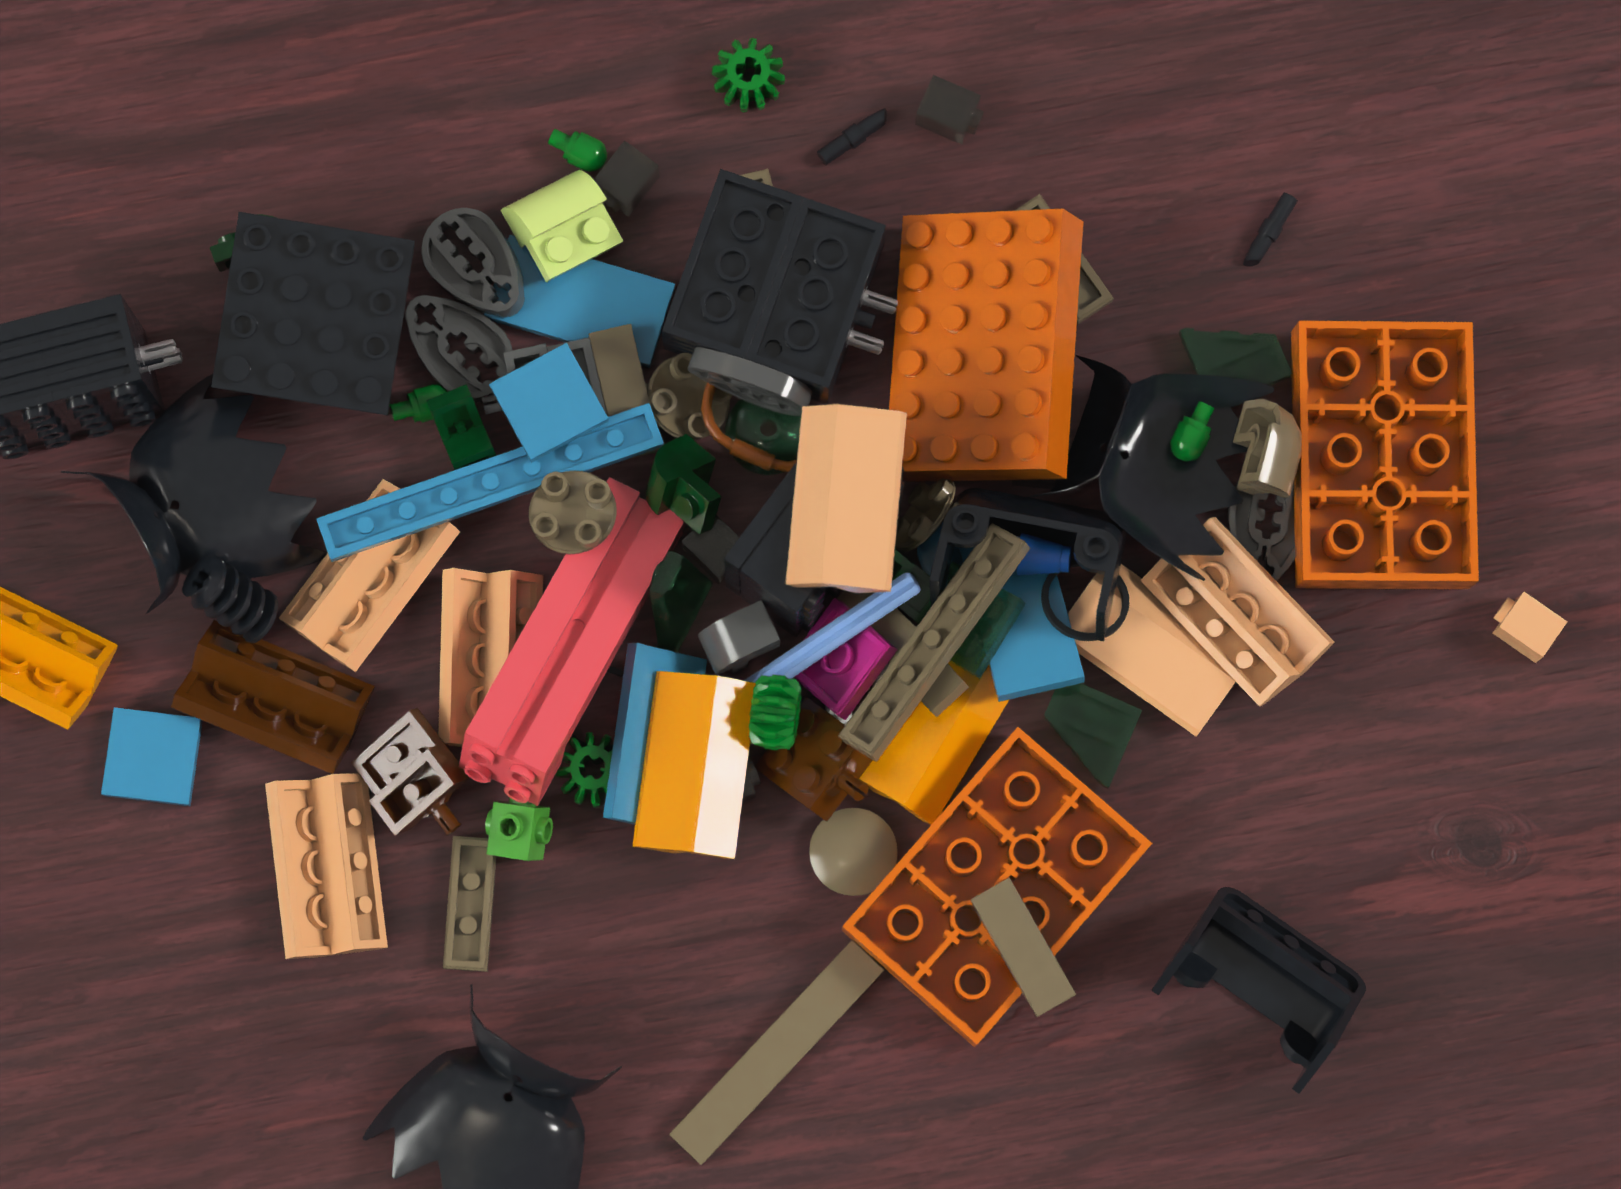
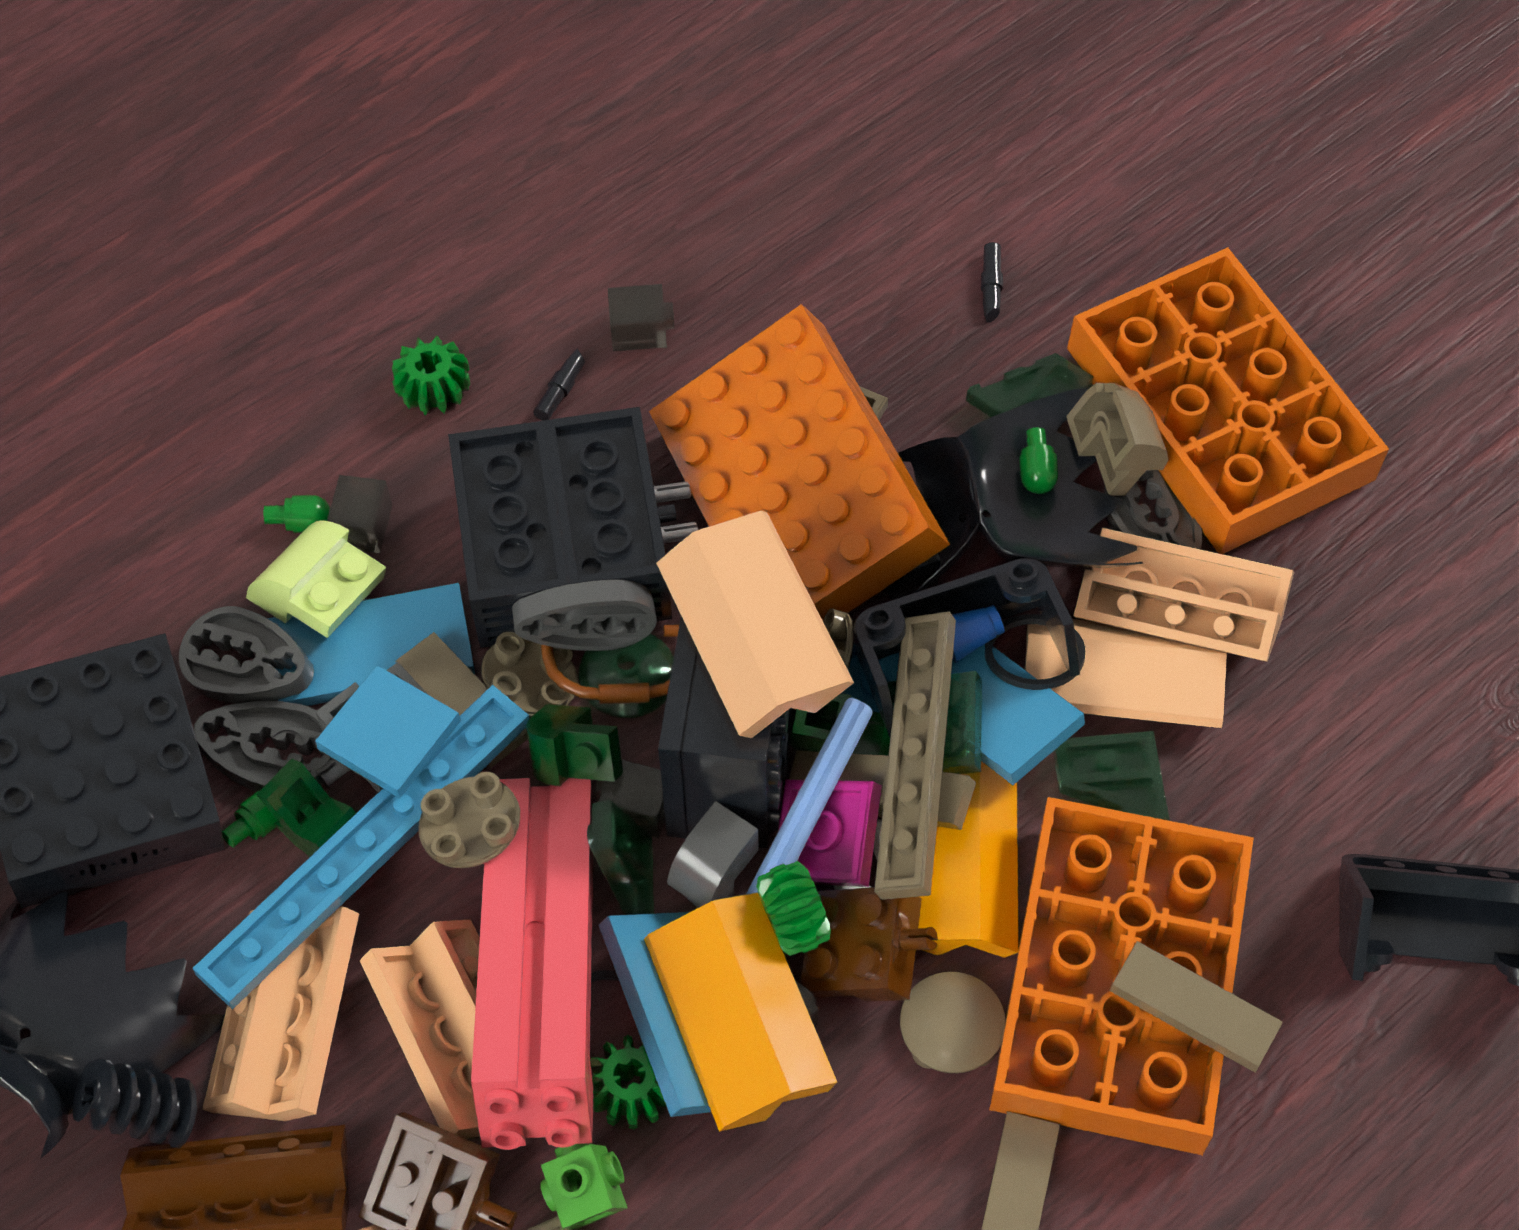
camera: 25 degrees left, 20 degrees down
light nougat brick [1493,592,1567,663] -> none

